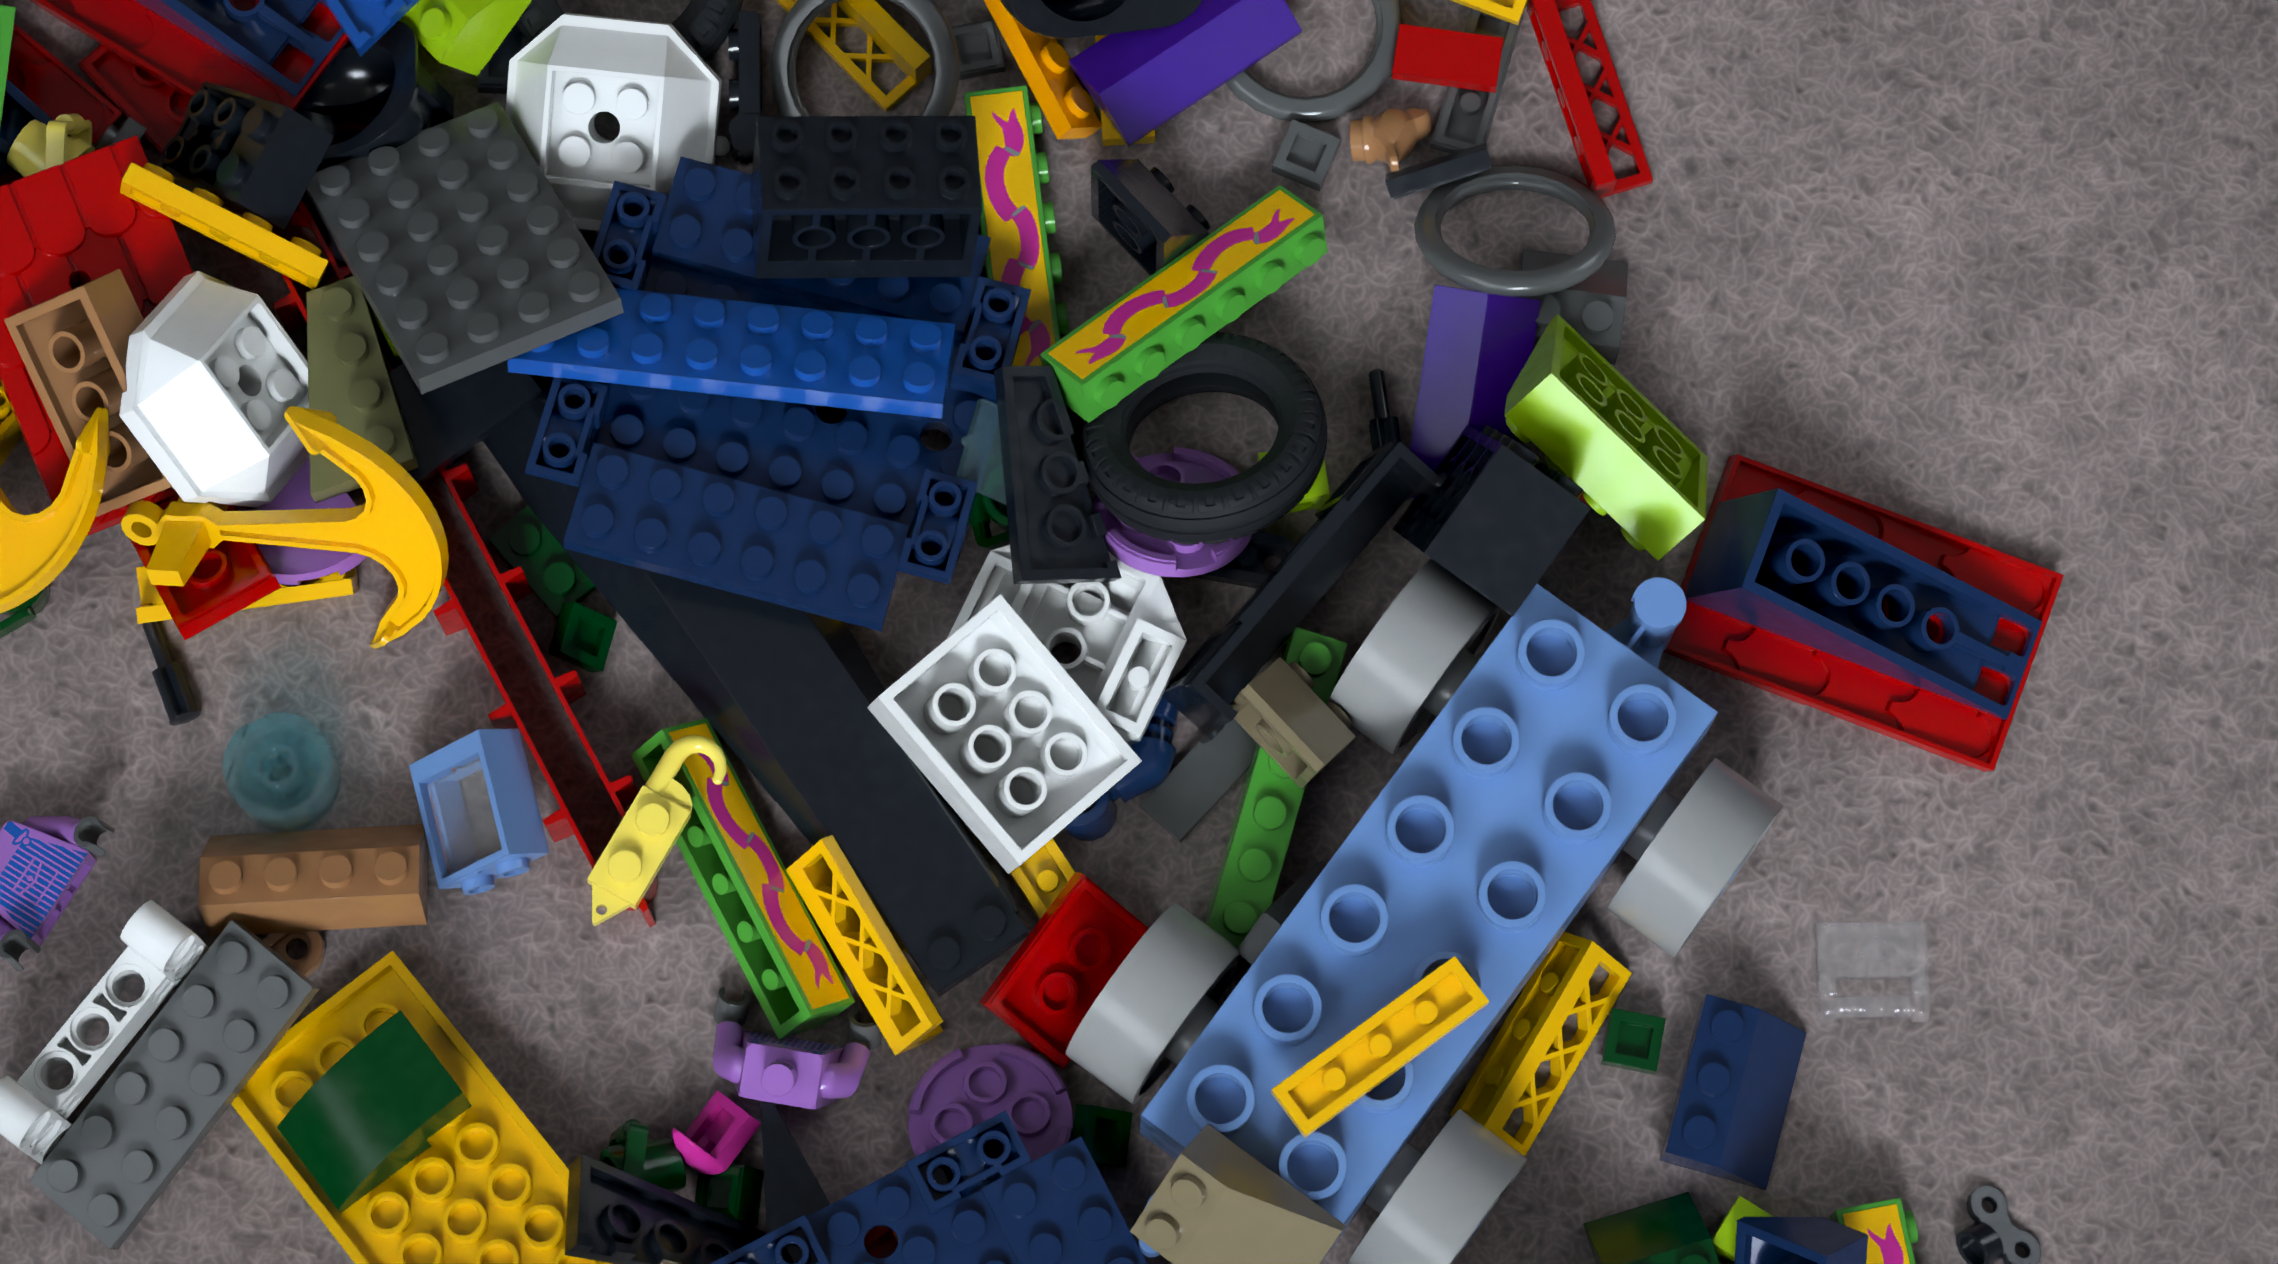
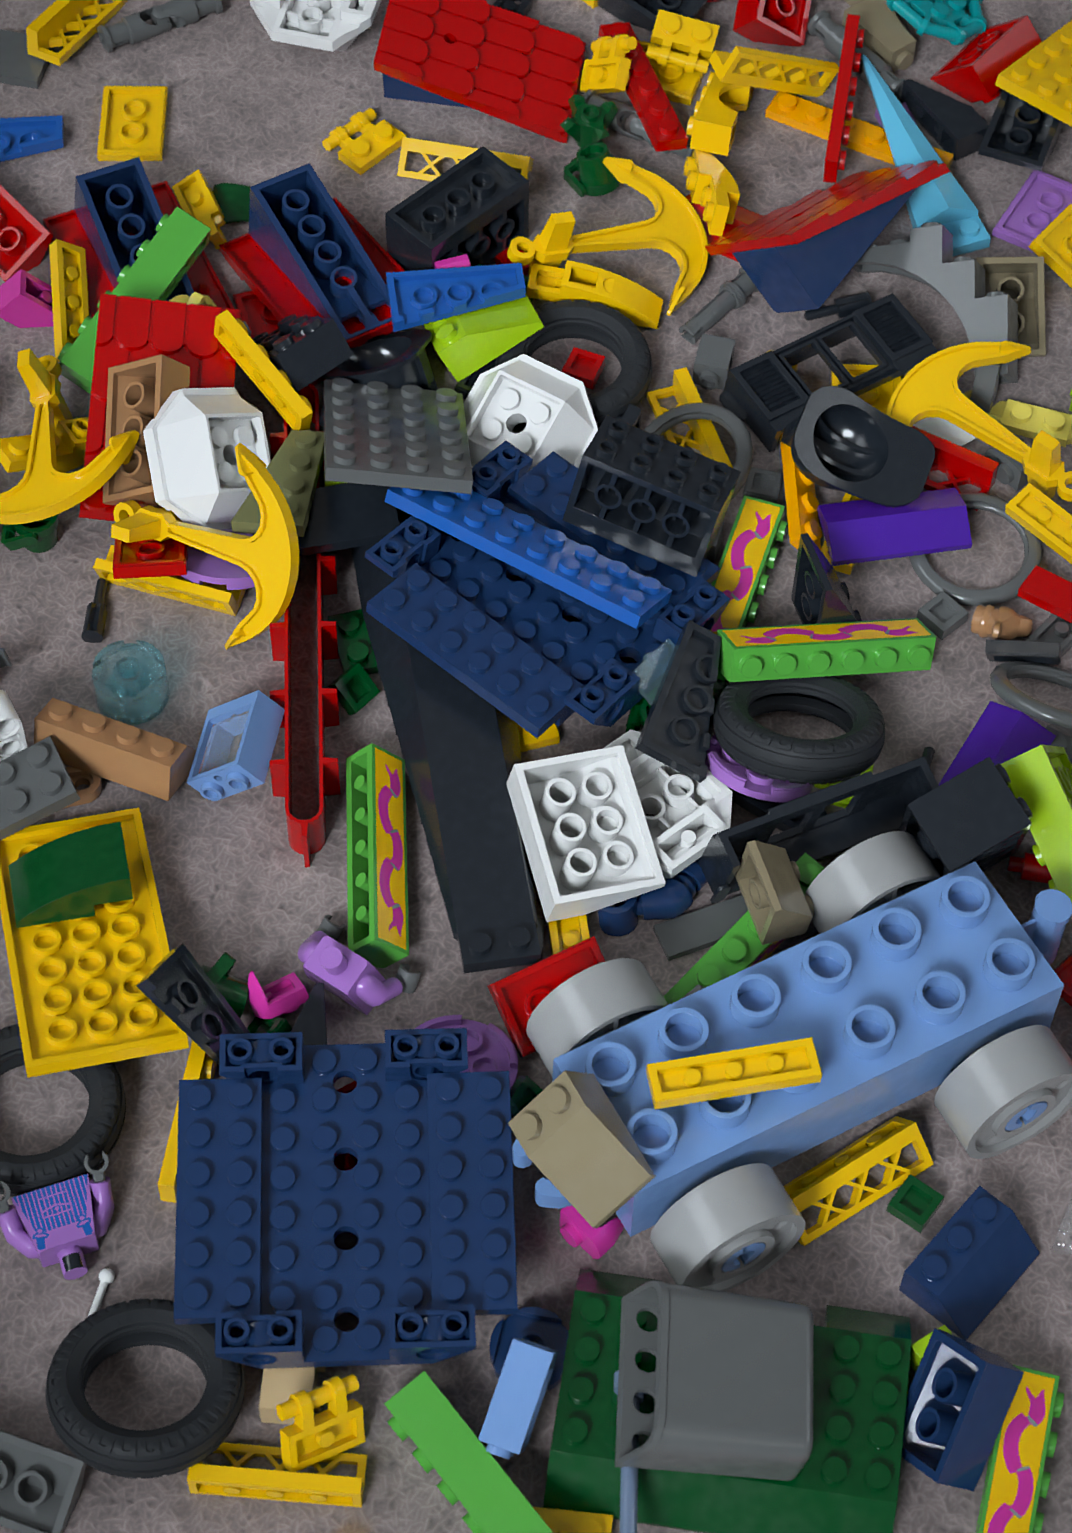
camera: 25 degrees right, 20 degrees down
light yellow plate [587,735,727,926] -> none
yellow fence [786,835,943,1056] -> none

